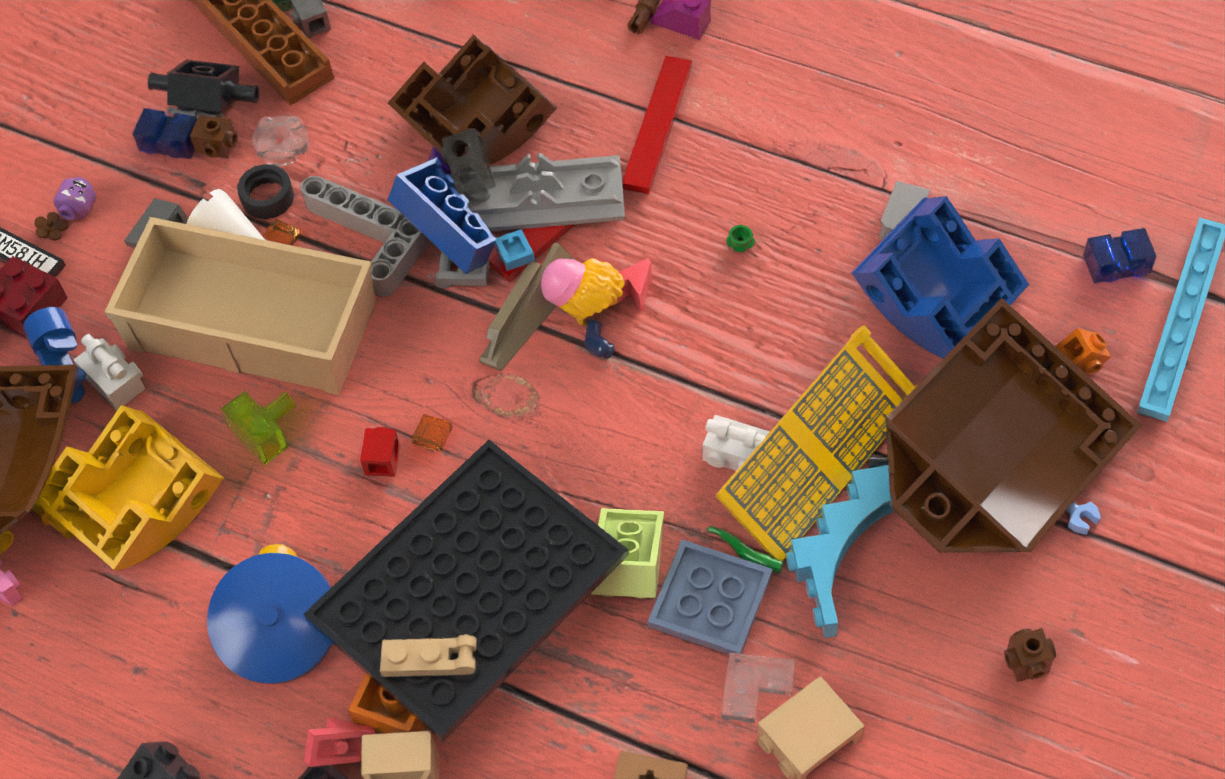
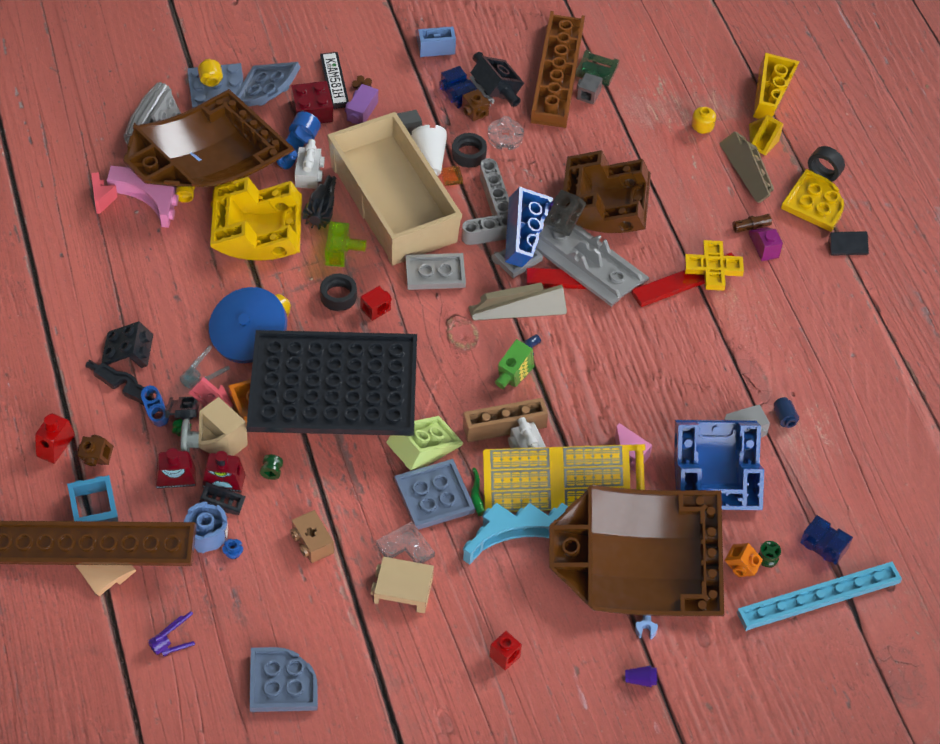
camera: 40 degrees right, 5 degrees down
medium lavender head [53,177,96,220] -> none
tan plate [380,635,477,677] -> none
clear orange tile [411,414,453,453] -> none
dark azure bracket [495,229,535,271] -> none
yellow hair [541,258,625,326] -> none
coral slope [616,258,652,311] -> none
green plate [726,225,755,252] -> none
reddish brown brick [1004,628,1056,682] -> none
none -> clear light blue plant [179,346,230,389]
none -> dark green wheel [260,454,283,480]
none -> black piece [302,175,337,230]
none -> black tyre [320,273,357,311]
none -> medium lavender brick [345,84,378,124]
none -> light grey plate [405,253,466,290]
none -> medium blue slope [415,27,456,57]
none -> medium nougat brick [463,398,548,442]
none -> red brick [489,631,522,670]
none -> bright green torso [495,339,534,389]
none -> bright pink slope [615,423,652,472]
none -> dark purple cone [625,665,657,687]
none -> yellow plate [684,240,744,291]
none -> dark green wheel [758,541,781,568]
none -> dark blue brick [773,397,799,428]

